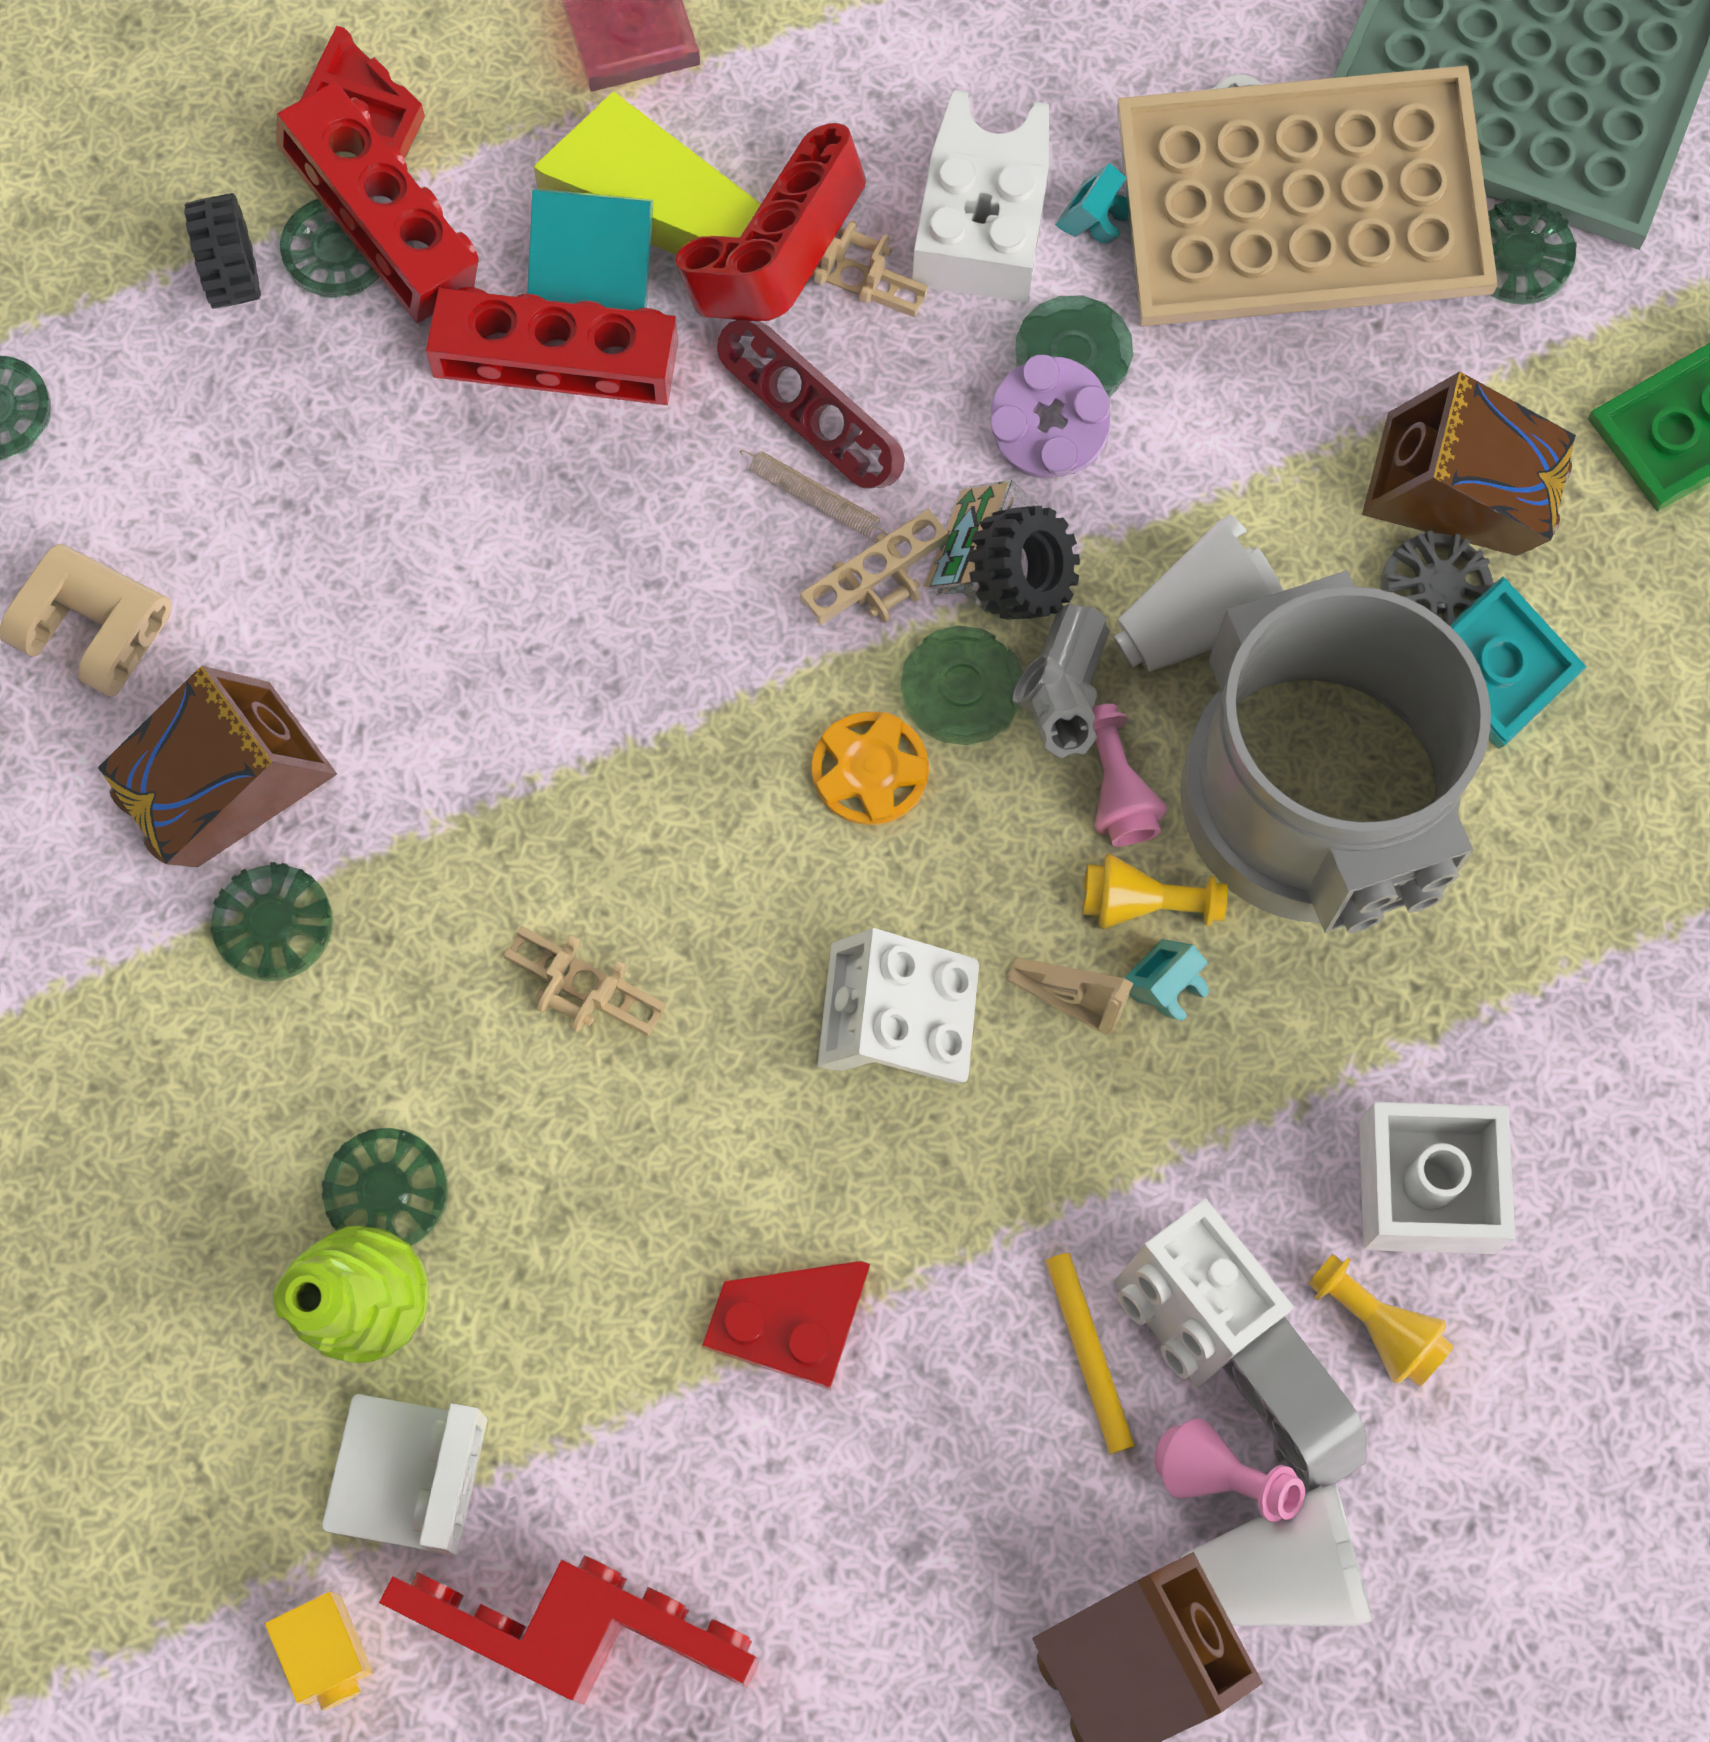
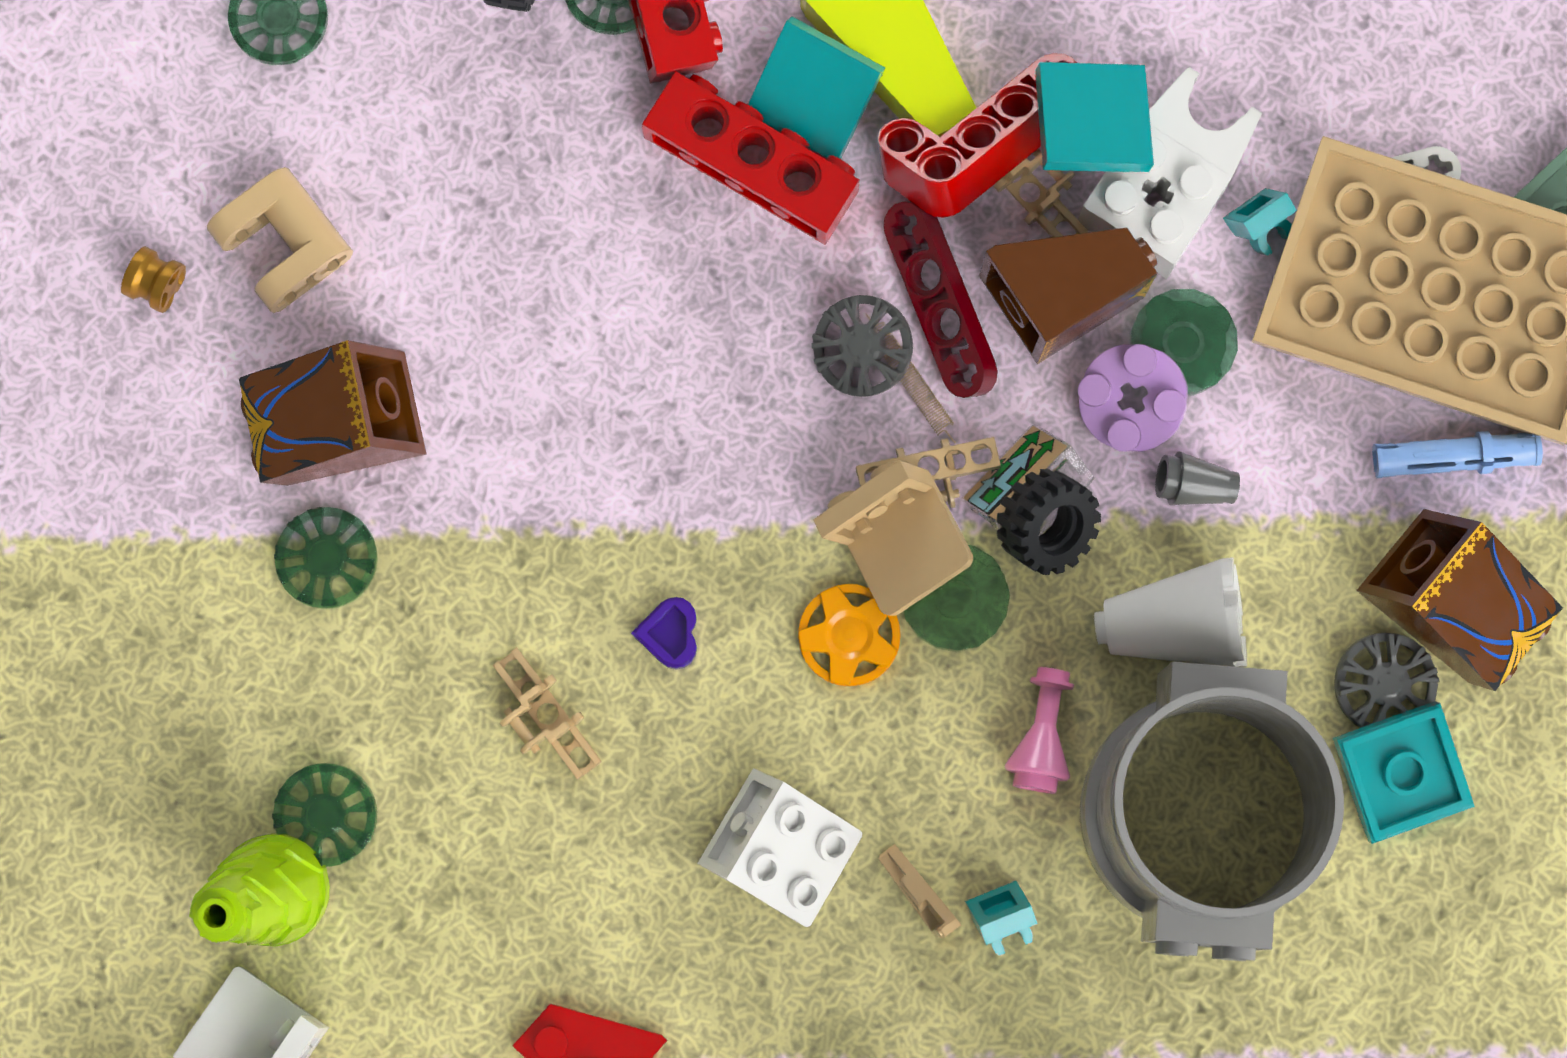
camera: 25 degrees right, 10 degrees up
light grey piece [1013,603,1111,758] -> none
yellow piece [1082,853,1228,930] -> none
none -> dark purple tile [631,597,697,670]
none -> dark grey wheel [811,295,913,397]
none -> tan bracket [813,460,973,616]
none -> reddish brown slope [979,227,1158,364]
none -> teal tile [1035,62,1154,172]
none -> dark grey cone [1155,451,1240,505]
none -> light blue pin [1372,431,1543,478]

